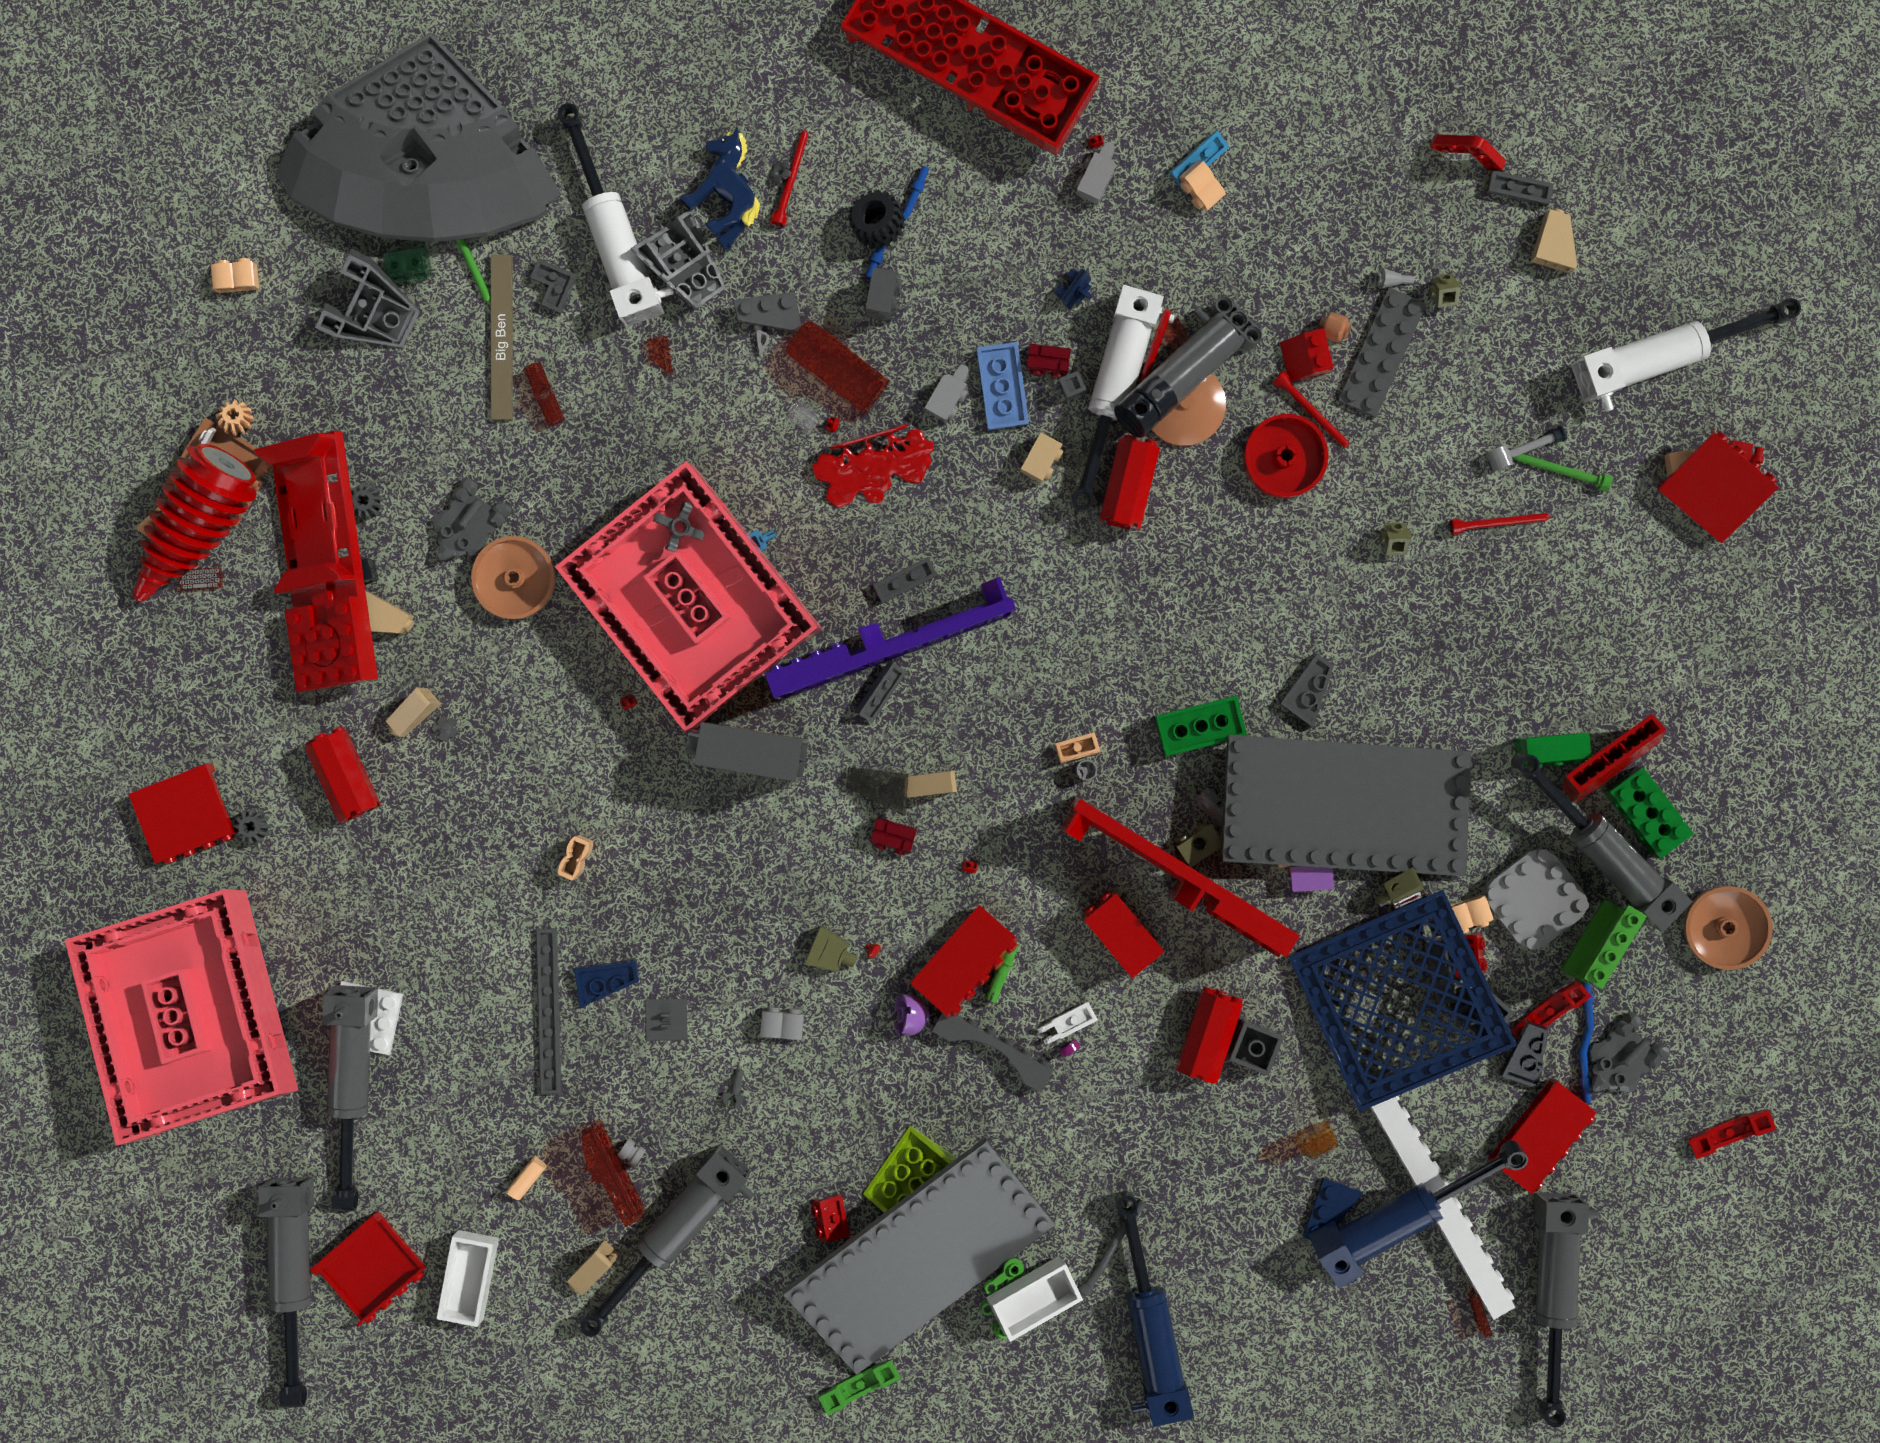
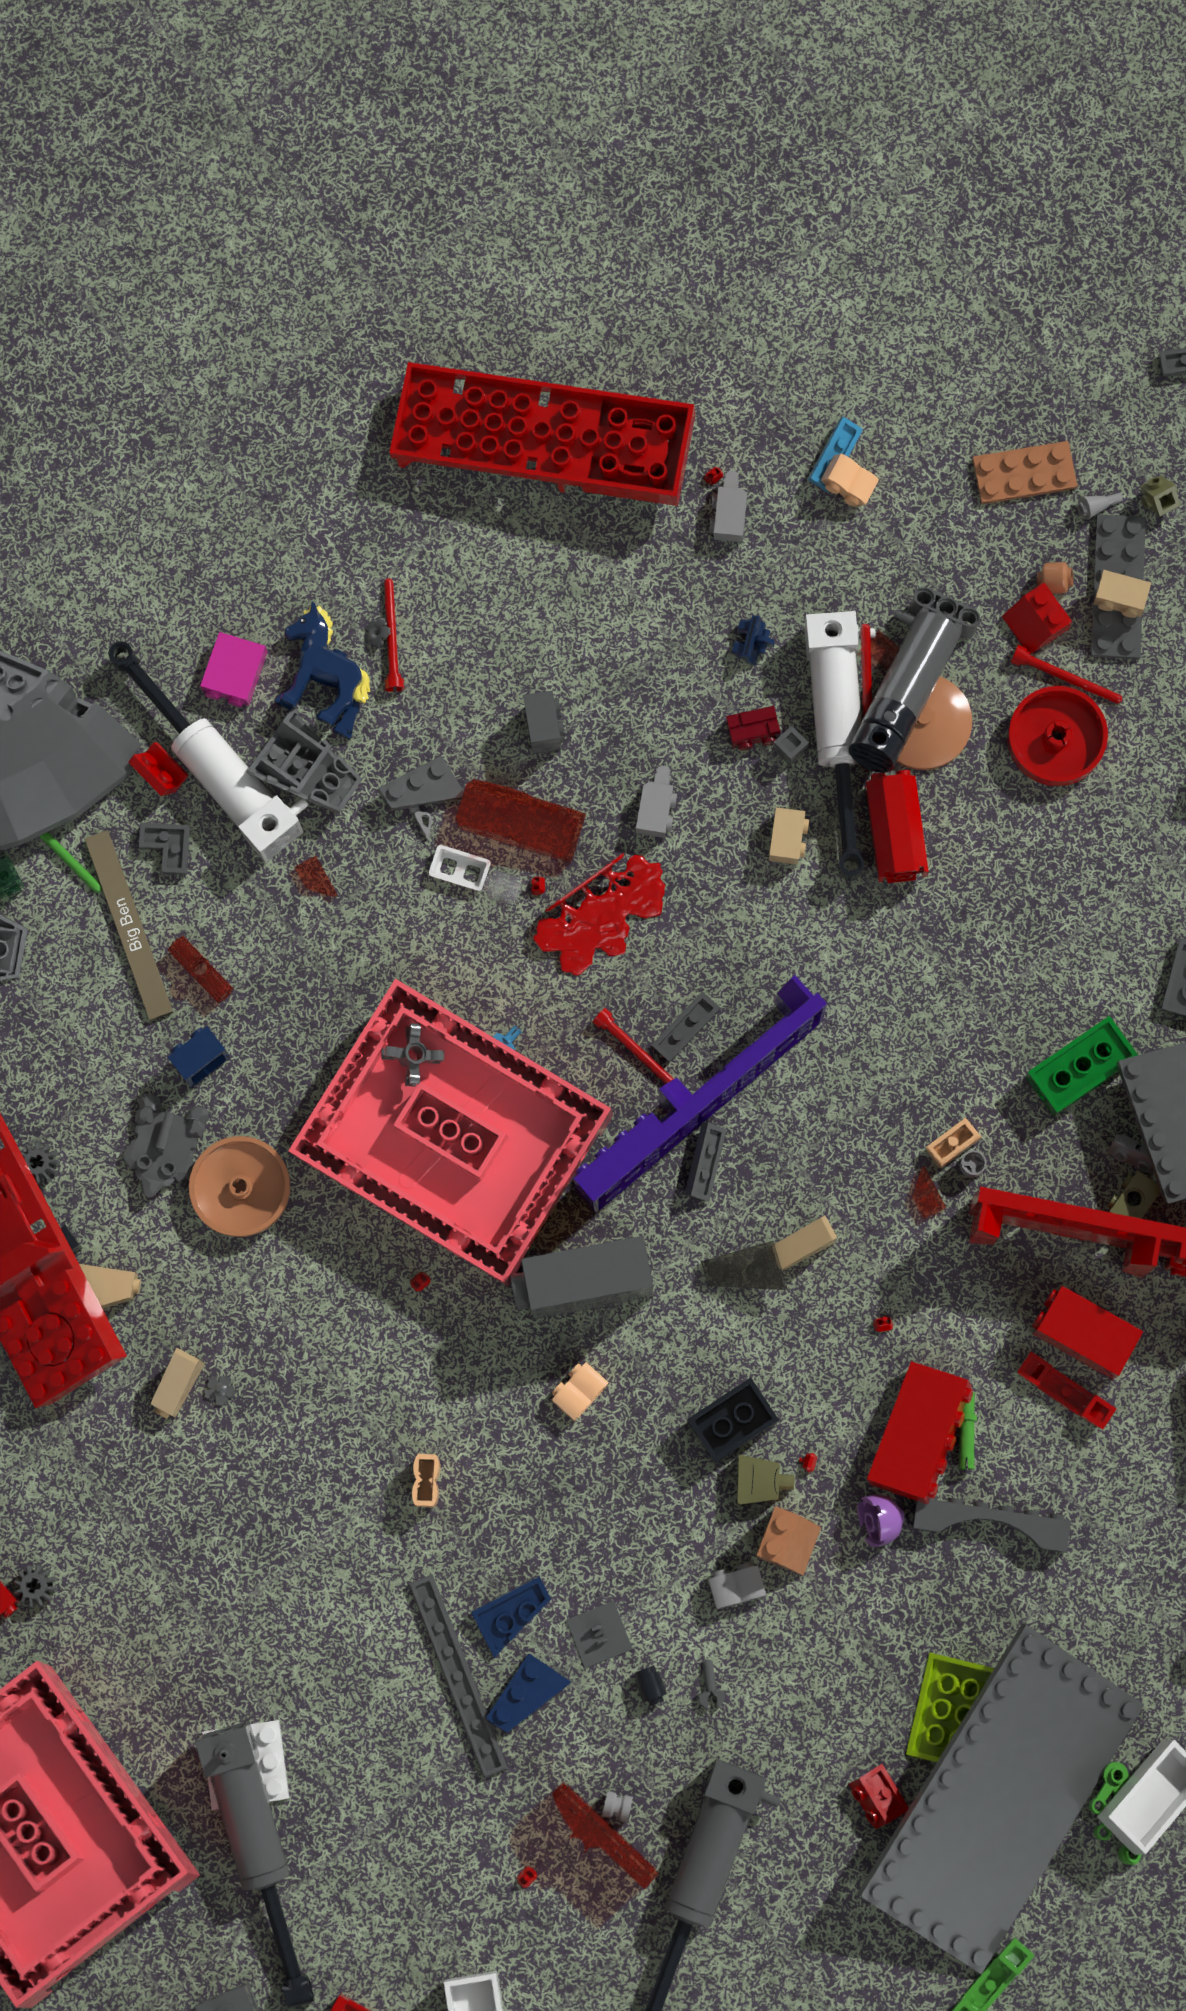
camera: 20 degrees left, 10 degrees down
red brick [304,726,381,823] -> none
light nougat brick [507,1156,547,1200] -> none
tan slope [567,1240,619,1295] -> none
black tyre [848,190,905,249] -> none
blue bar [865,166,929,279] -> none
dark red brick [870,817,917,856] -> none
medium blue plate [977,342,1029,431] -> none
white hinge [1037,1001,1097,1045] -> none
magenta tile [1059,1039,1080,1057] -> none
red beam [1430,134,1506,172] -> none
none -> red bracket [128,742,189,796]
none -> dark blue piece [168,1026,231,1088]
none -> dark pink brick [200,632,268,707]
none -> white piece [429,845,491,891]
none -> dark blue wing [486,1653,572,1734]
none -> red rock [516,1867,537,1888]
none -> light nougat brick [552,1362,609,1422]
none -> red piece [592,1008,674,1084]
none -> black brick [635,1666,667,1706]
none -> black brick [687,1378,779,1464]
none -> nougat slope [755,1506,821,1575]
none -> clear red tile [912,1166,946,1220]
none -> nougat plate [972,441,1078,505]
none -> red slope [1017,1352,1117,1430]
none -> tan brick [1093,570,1151,618]

